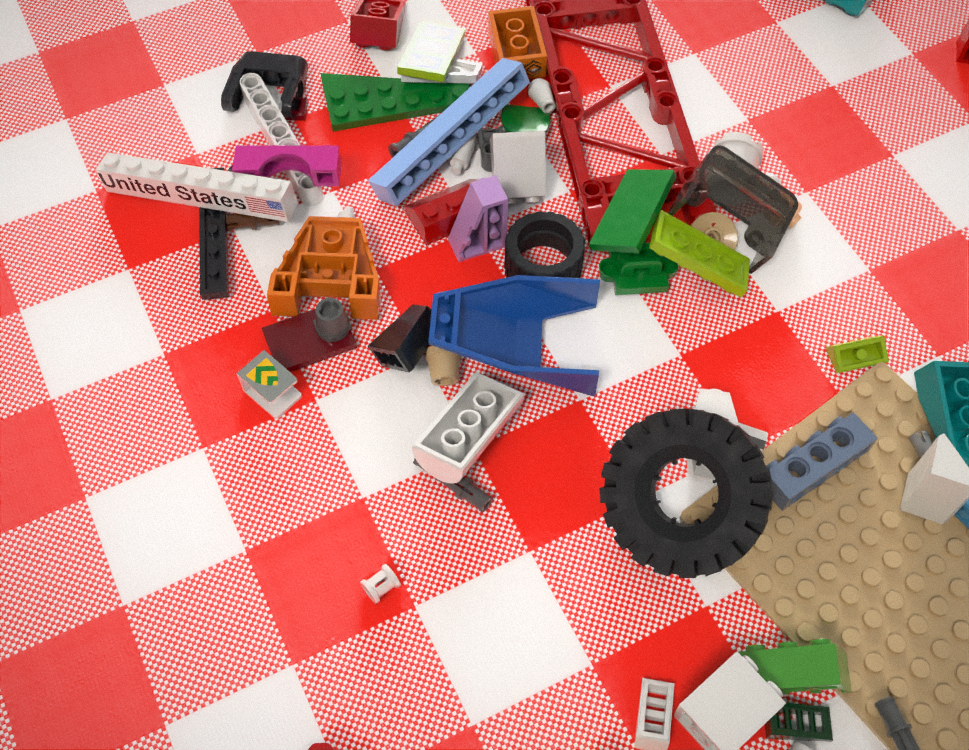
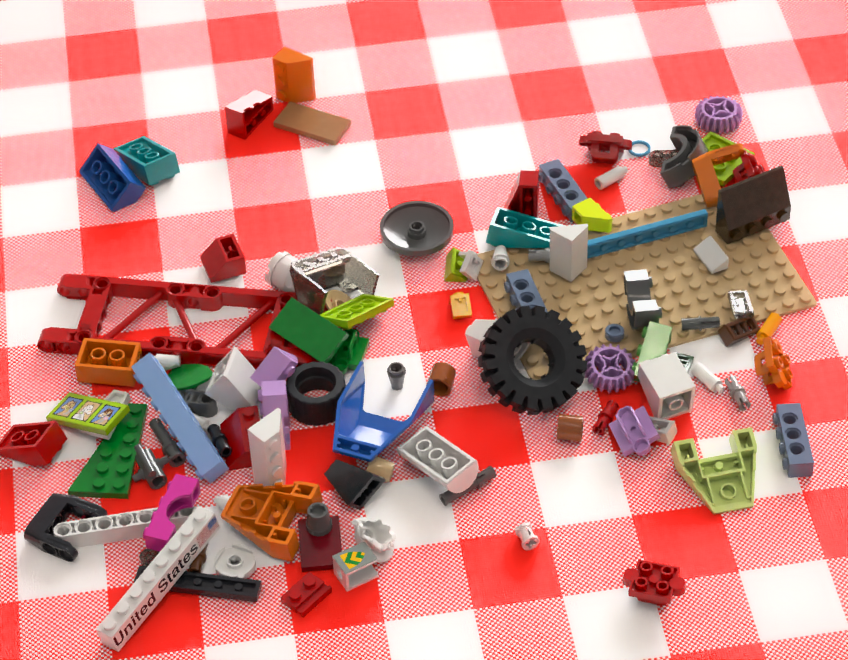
camera: 70 degrees left, 15 degrees down
none -> dark grey pin [132,444,170,490]
none -> red slope [200,233,246,283]
none -> black pin [207,424,232,458]
none -> white plate [214,544,256,579]
none -> slope [247,408,287,486]
none -> lavender slope [250,347,298,388]
none -> red plate [280,572,332,618]
none -> white hair [351,517,396,563]
none -> dark grey dish [380,201,454,257]
none -> dark grey cone [387,362,406,391]
none -> dark orange piece [426,362,456,397]
none -> yellow bracket [449,292,472,319]
none -> white bracket [458,250,483,281]
none -> white cone [491,245,510,271]
none -> dark orange piece [557,414,584,442]
none -> lavender gear [584,343,635,393]
none -> red pin [592,400,619,435]
none -> sand blue tile [605,324,624,342]
none -> lavender piece [609,406,660,457]
none -> dark grey brick [624,269,662,330]

